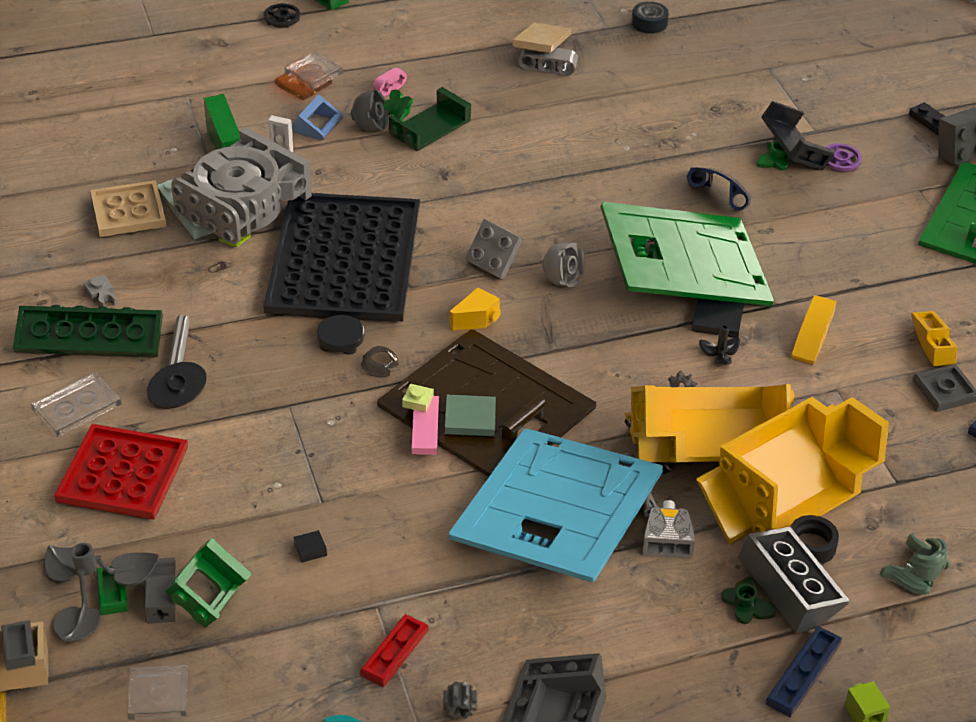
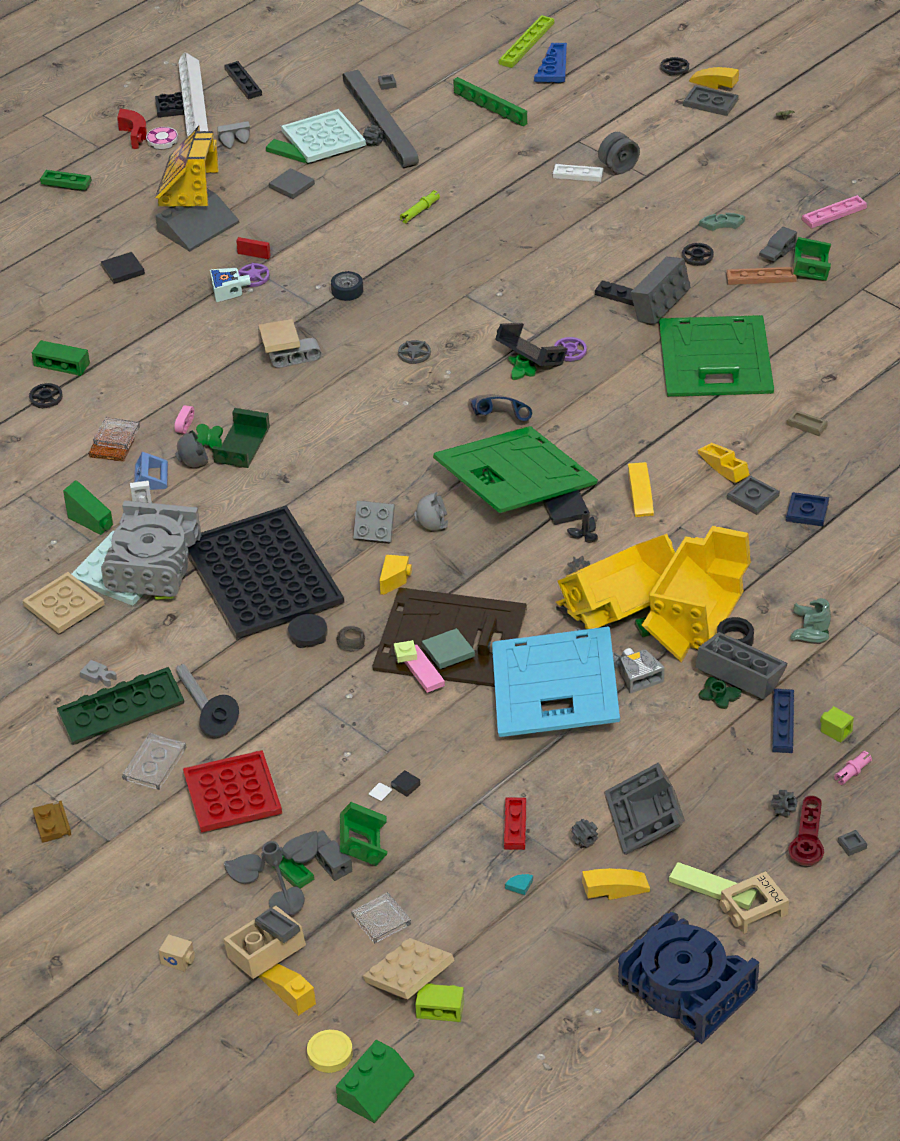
camera: 25 degrees left, 0 degrees up
none -> white sticker [369,783,392,801]
none -> dark grey wheel [398,340,431,363]

